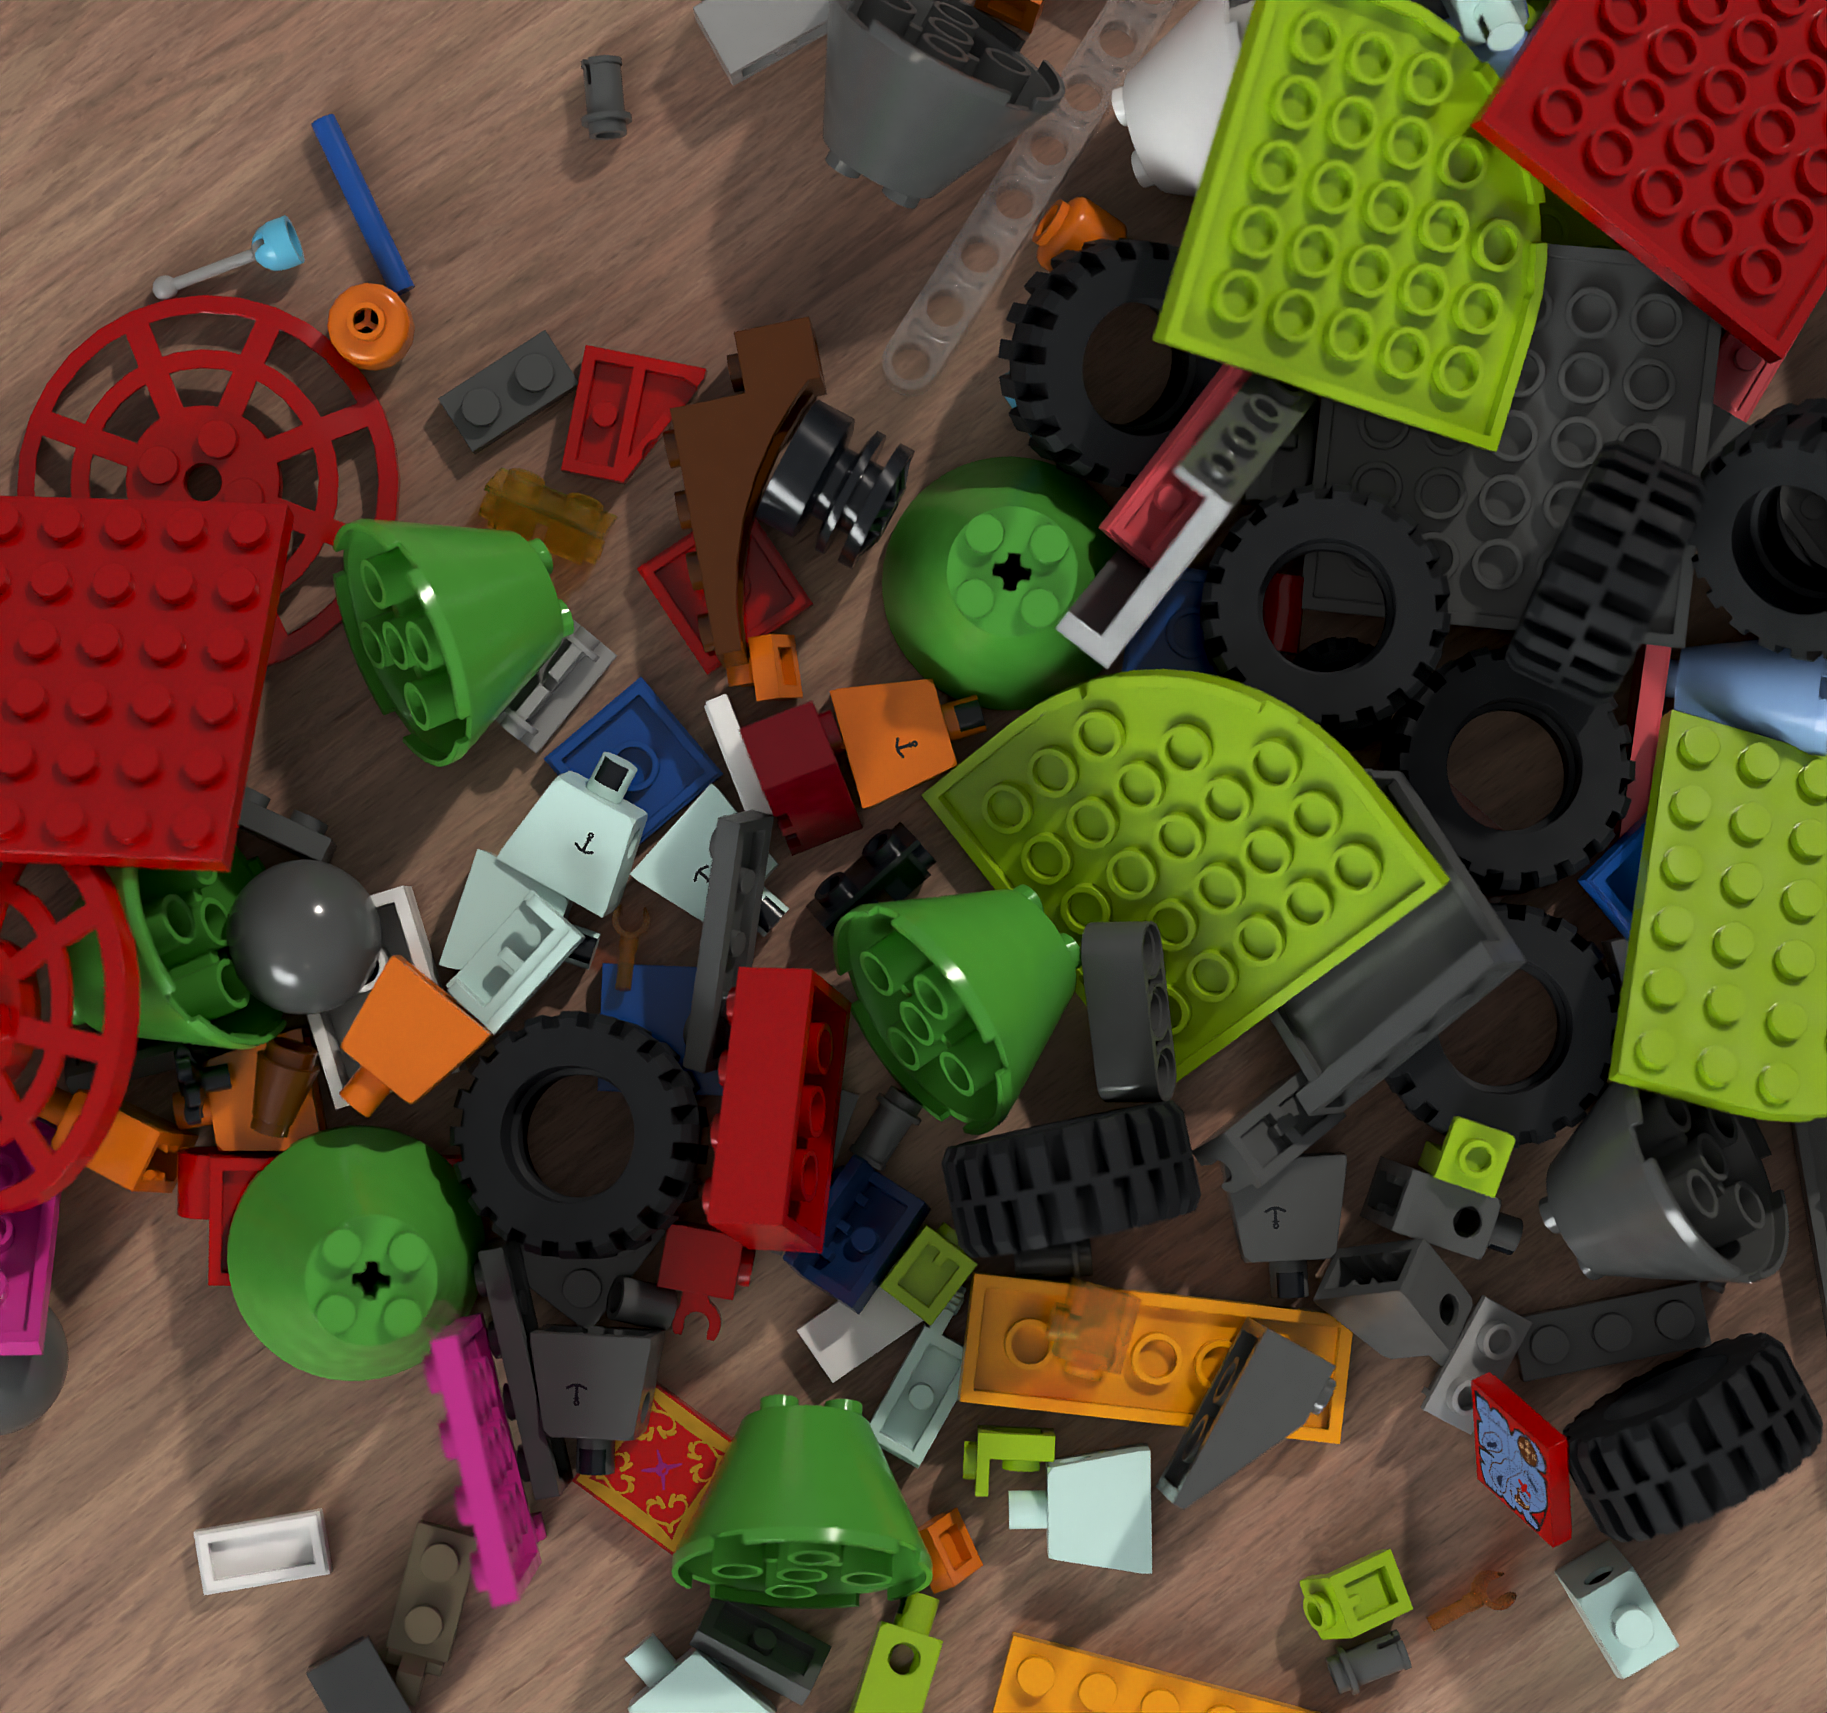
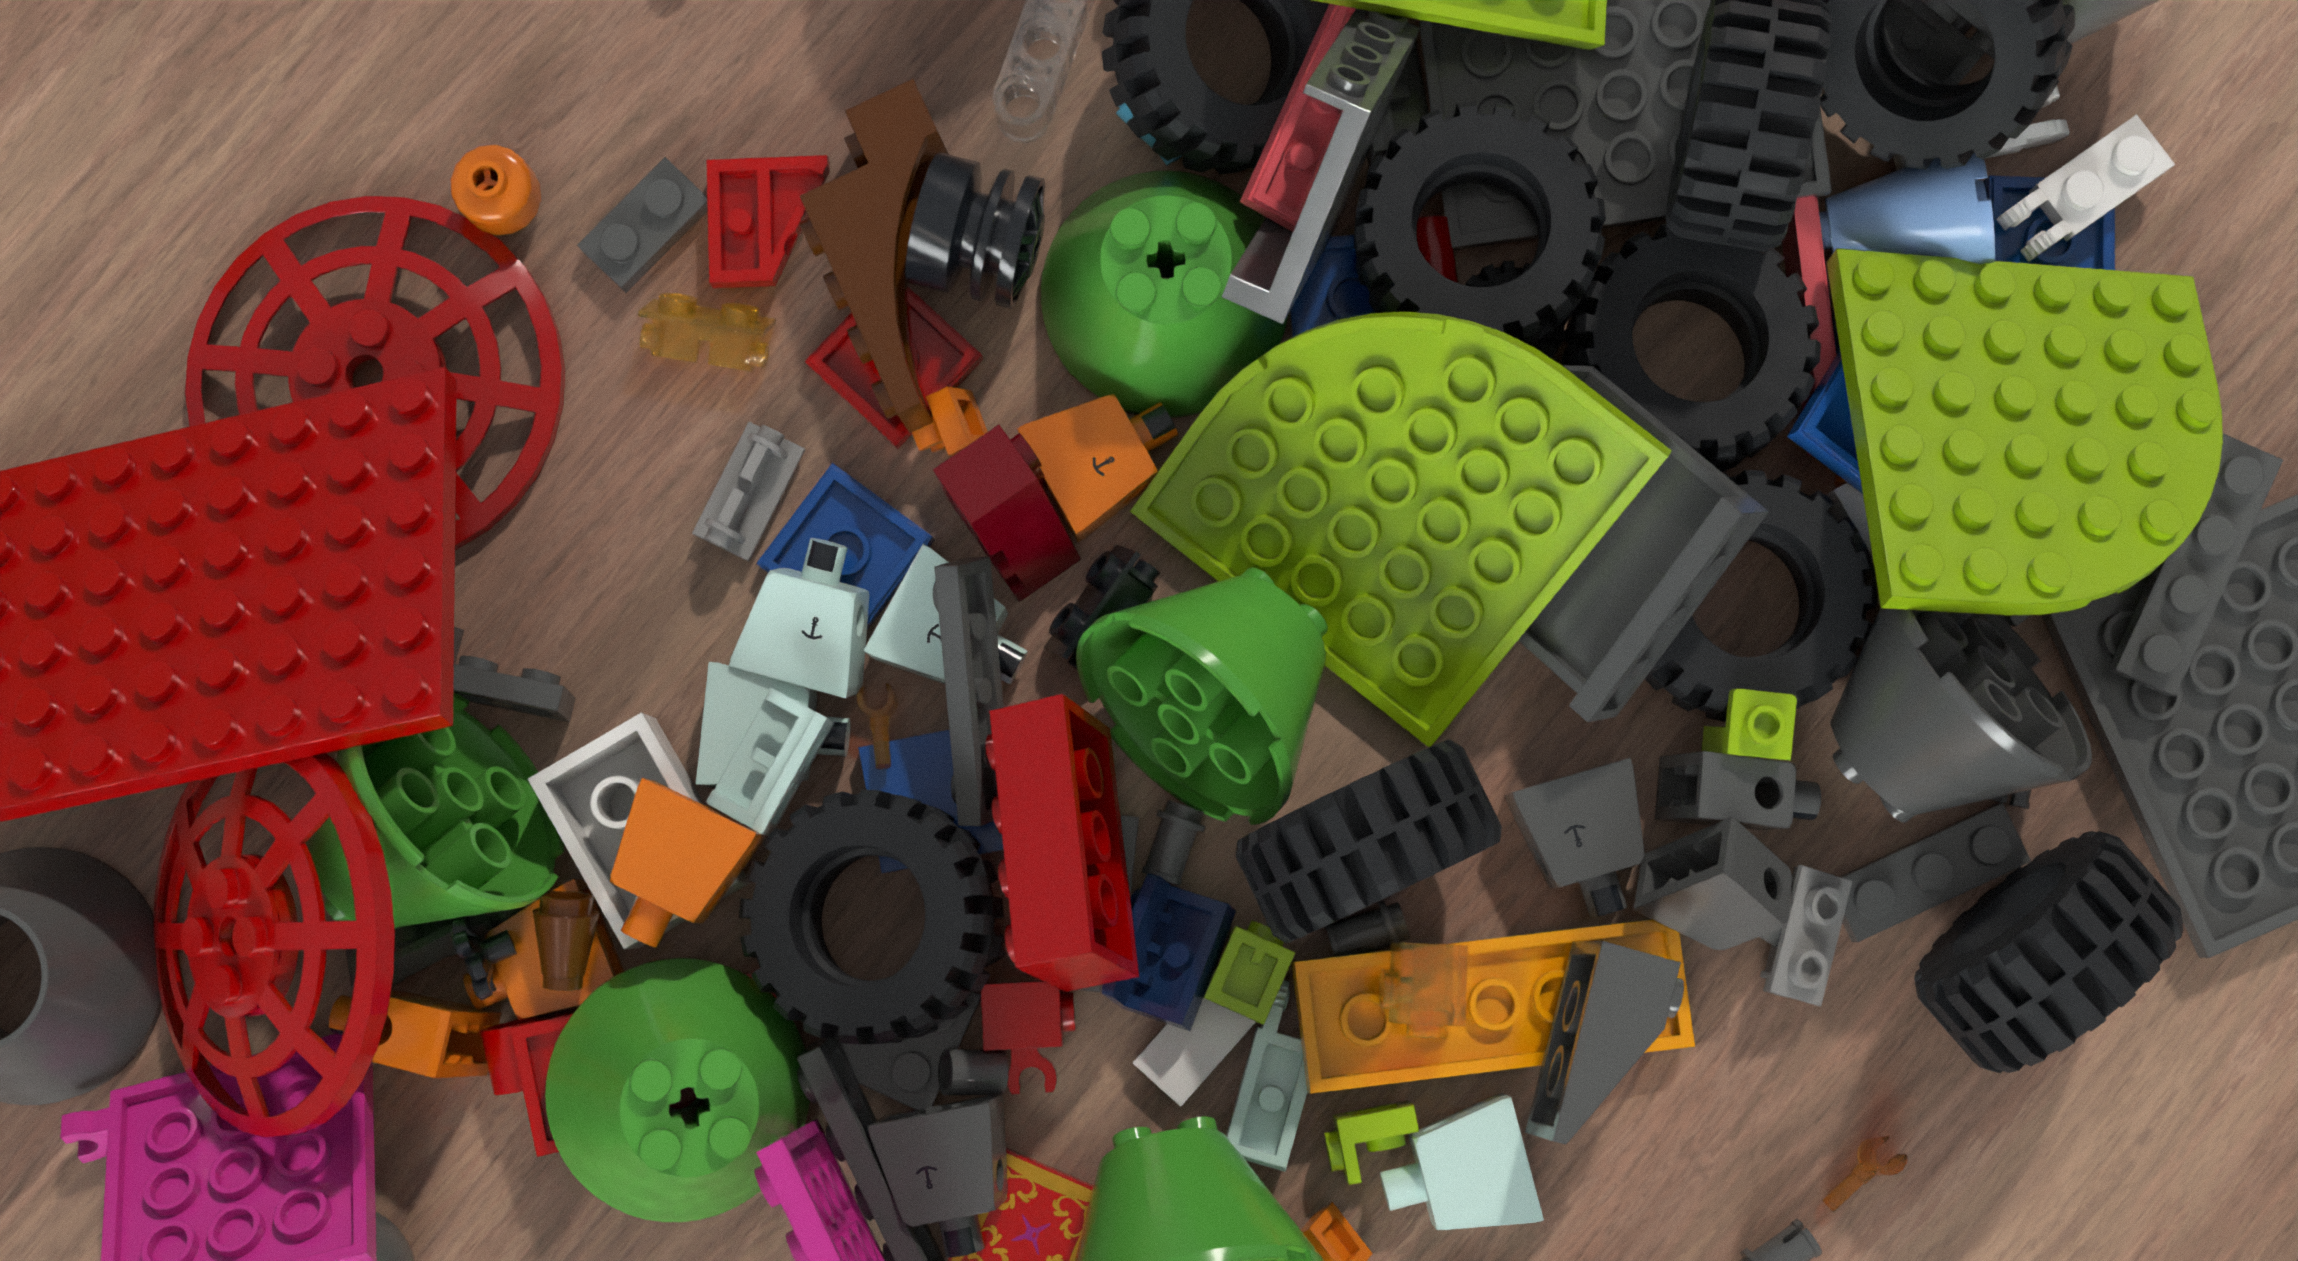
camera: 10 degrees left, 5 degrees down
hinge [152,215,305,300] -> none
dark grey piece [226,860,382,1015] -> none
blue bar [311,114,415,296] -> none
bright green cone [333,518,574,767] -> none
white tile [704,694,773,815] -> none
dark grey beam [1081,921,1176,1103] -> none
dark grey hinge [1192,1069,1347,1193] -> none
lime bracket [1299,1549,1413,1640] -> none
tile [1471,1372,1572,1548] -> none
light aqua torso [1554,1539,1679,1679] -> none

